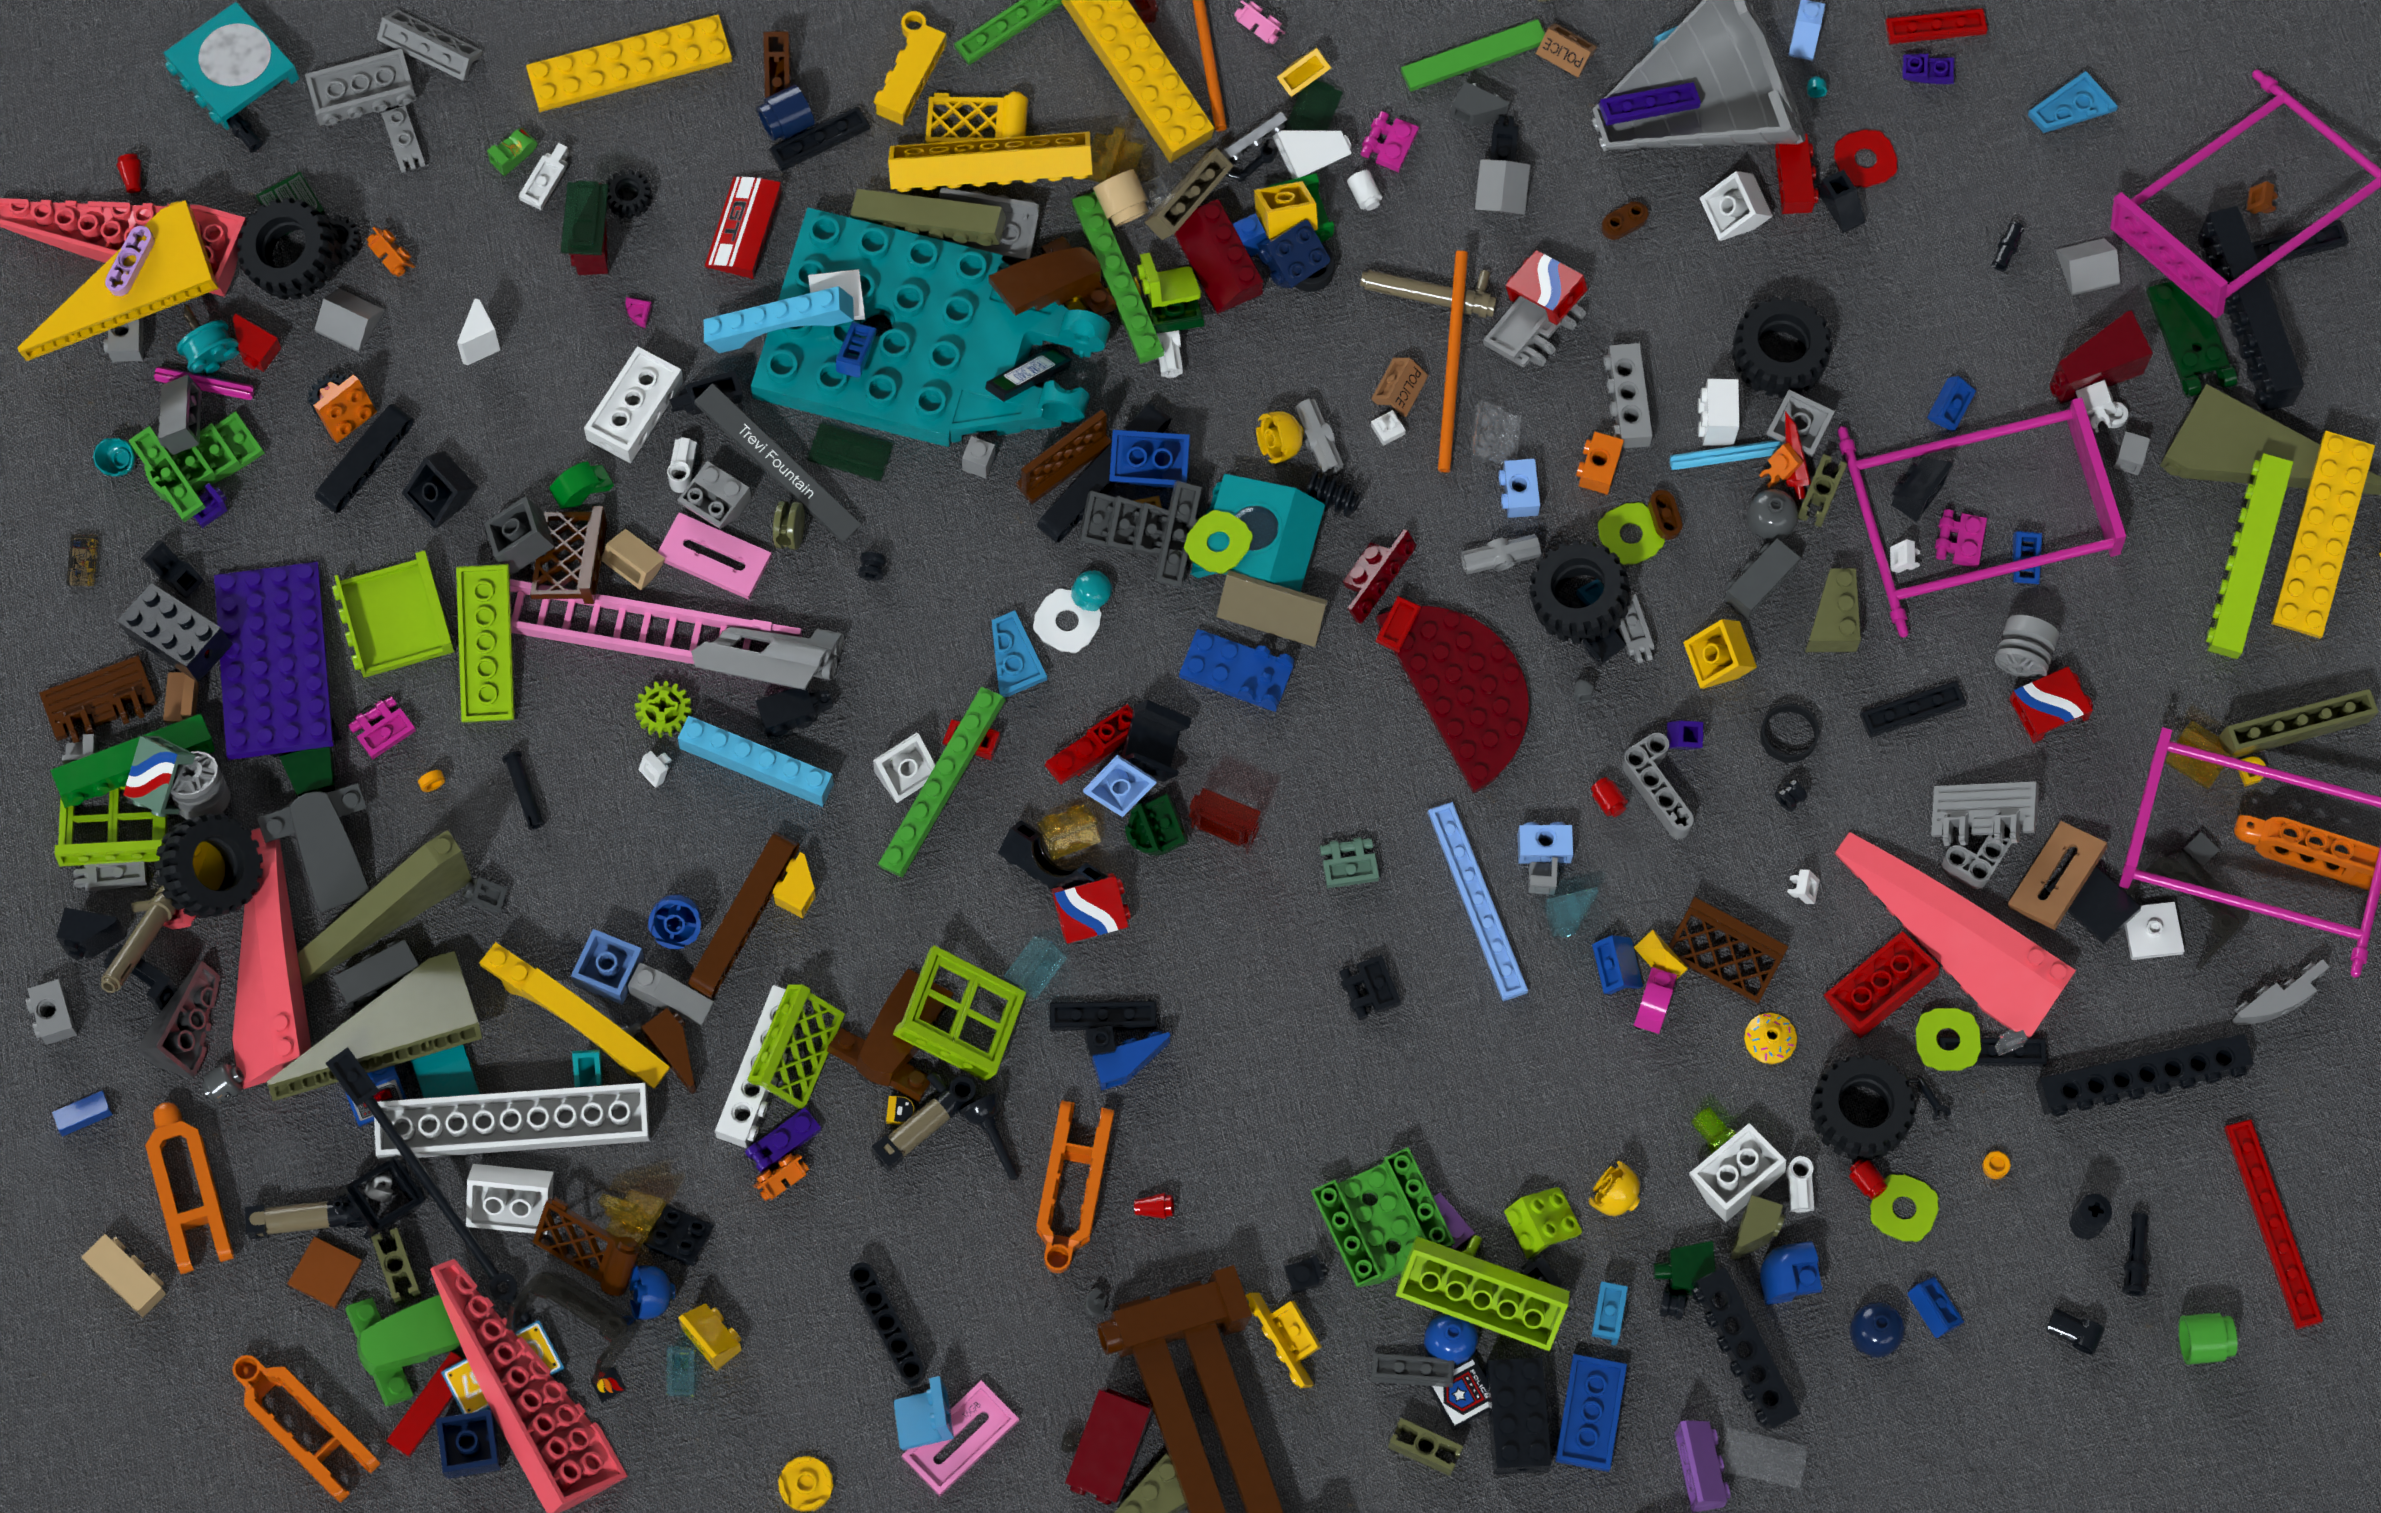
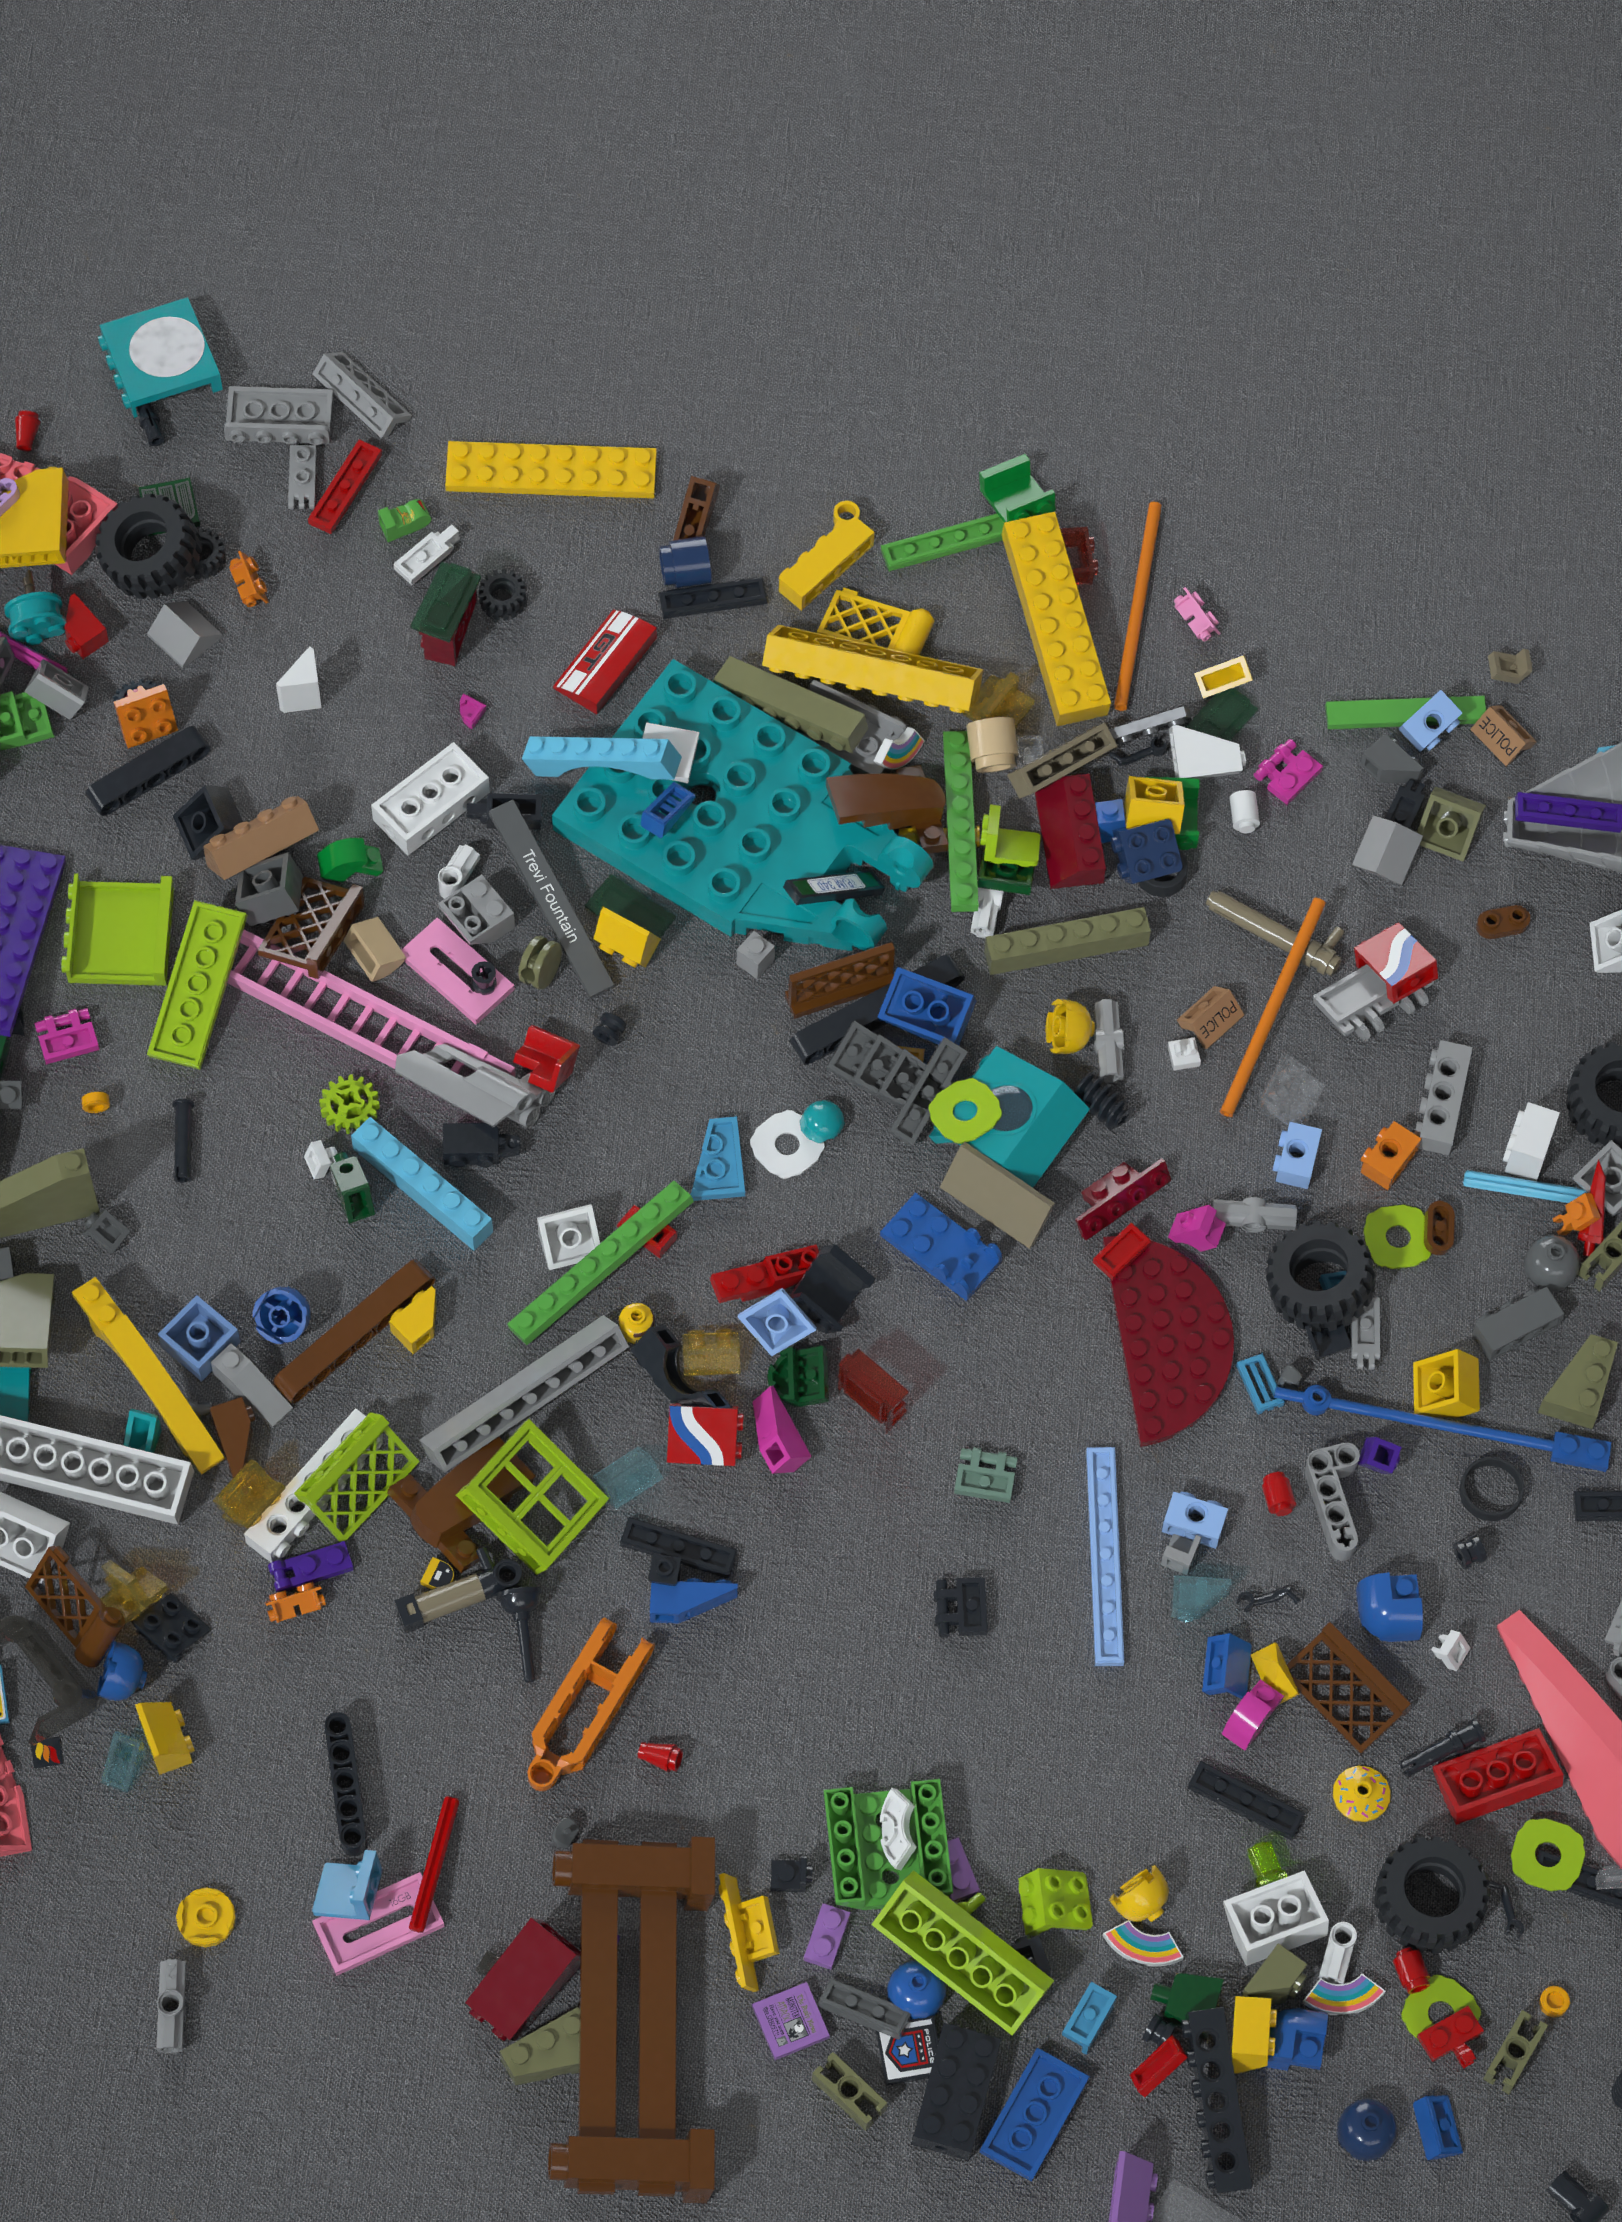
camera: 20 degrees right, 5 degrees down
none -> light grey slope [24,659,88,720]
none -> medium nougat slope [203,796,319,880]
none -> clear yellow bracket [213,1459,286,1529]
none -> red plate [308,439,382,535]
none -> dark green torso [330,1152,375,1224]
none -> red axle [409,1796,459,1933]
none -> light grey brick [419,1315,629,1473]
none -> black bush [471,961,497,995]
none -> red panel [513,1025,580,1093]
none -> yellow slope [594,907,661,968]
none -> yellow head [619,1303,655,1344]
none -> medium lavender tile [752,1982,830,2060]
none -> dark pink slope [753,1386,812,1474]
none -> medium lavender plate [804,1903,850,1970]
none -> tile [874,727,925,769]
none -> white tile [880,1788,917,1870]
none -> olive brick [984,907,1151,975]
none -> tile [1103,1920,1184,1967]
none -> red tile [1129,2036,1188,2097]
none -> dark pink brick [1168,1205,1226,1252]
none -> black tile [1187,1761,1305,1841]
none -> yellow slope [1232,1996,1277,2074]
none -> dark azure tile [1236,1353,1285,1415]
none -> black piece [1236,1586,1301,1612]
none -> blue bar [1274,1385,1611,1472]
none -> tile [1302,1973,1386,2016]
none -> blue brick [1356,1572,1423,1642]
none -> light blue brick [1399,690,1462,752]
none -> black pin [1399,1718,1486,1778]
none -> olive slope [1417,787,1486,862]
none -> red plate [1417,2006,1484,2069]
none -> olive piece [1483,2010,1548,2095]

